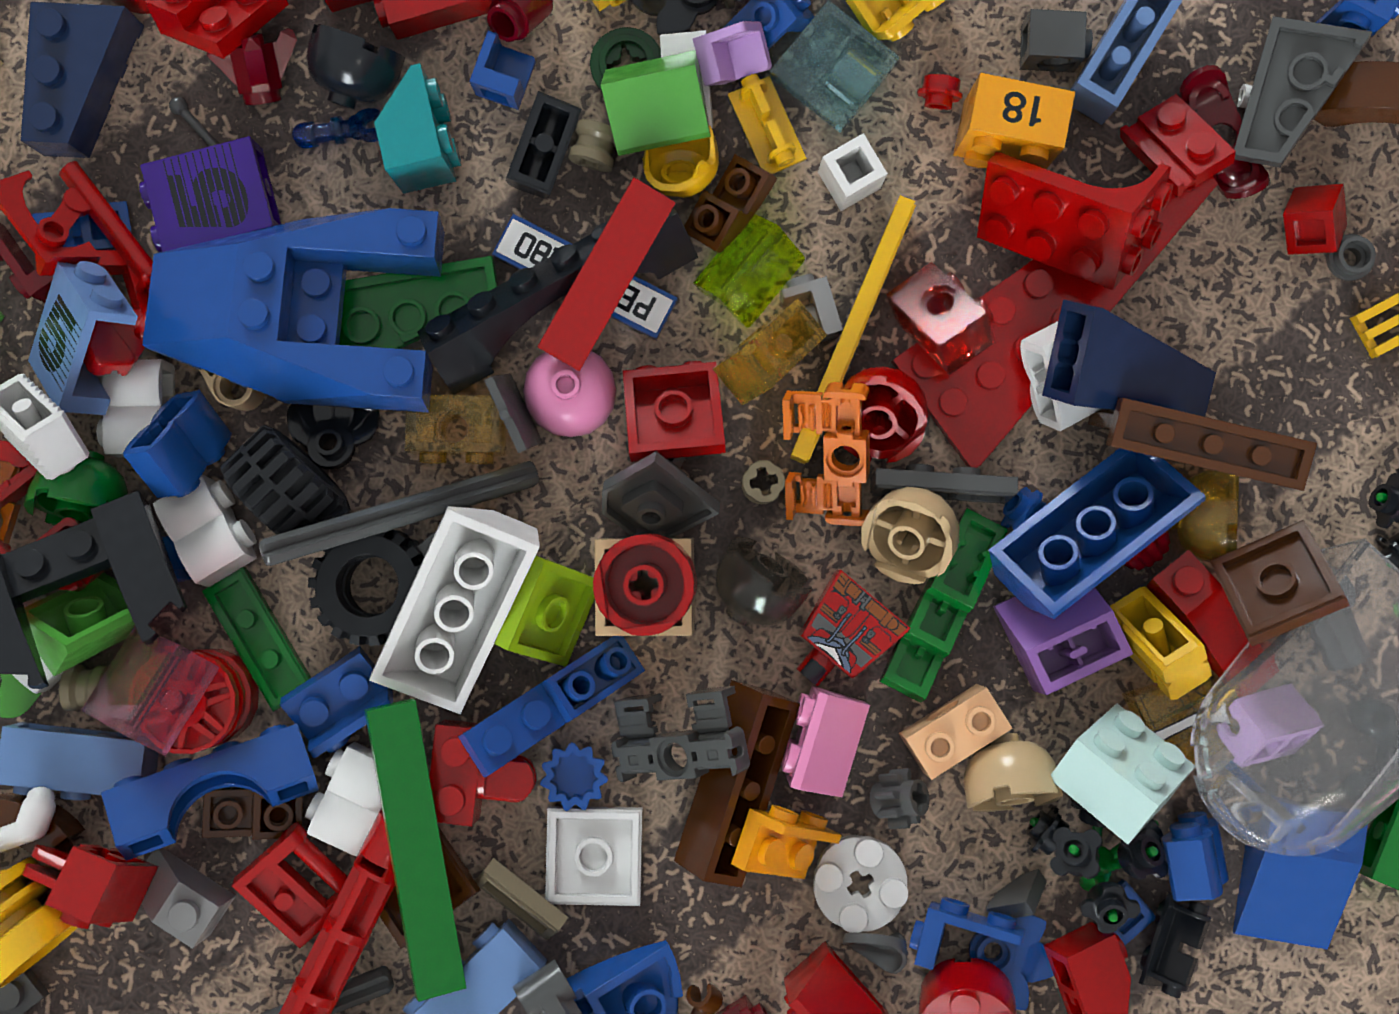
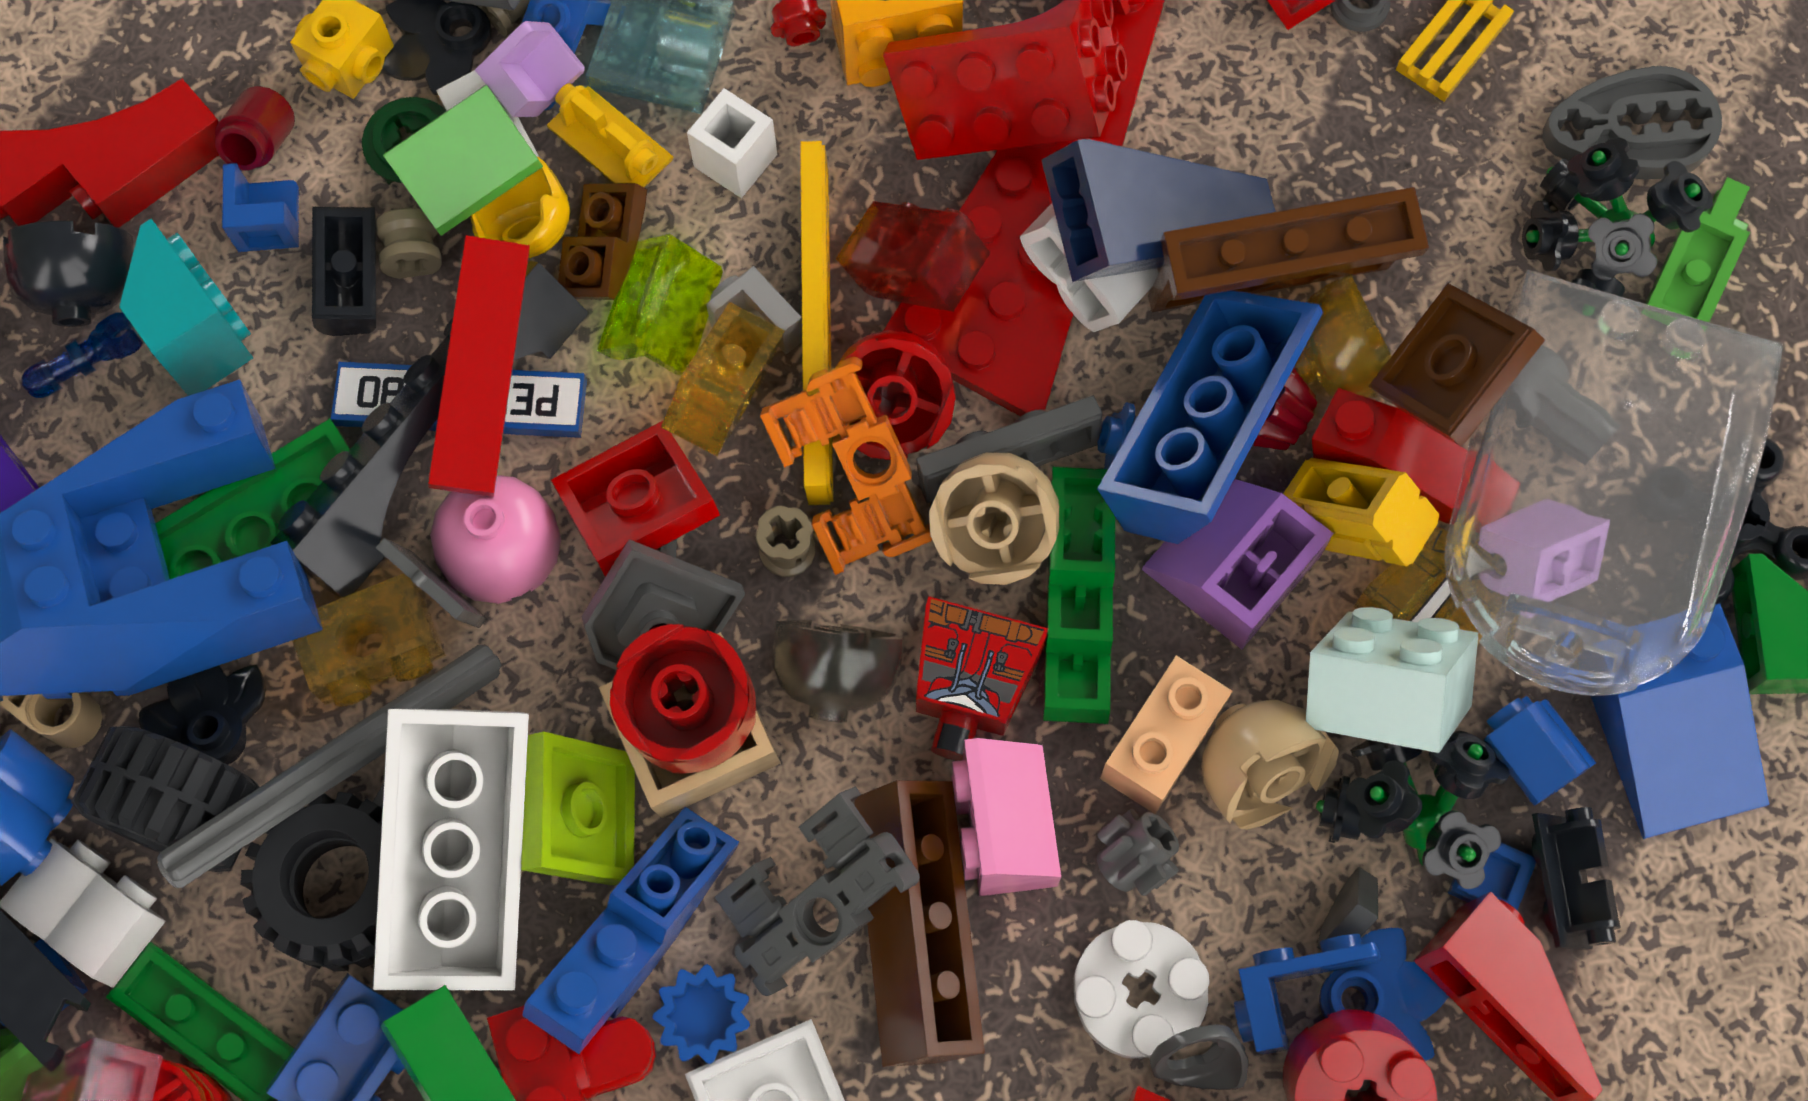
camera: 20 degrees left, 15 degrees down
light orange bracket [731,805,842,879] -> none

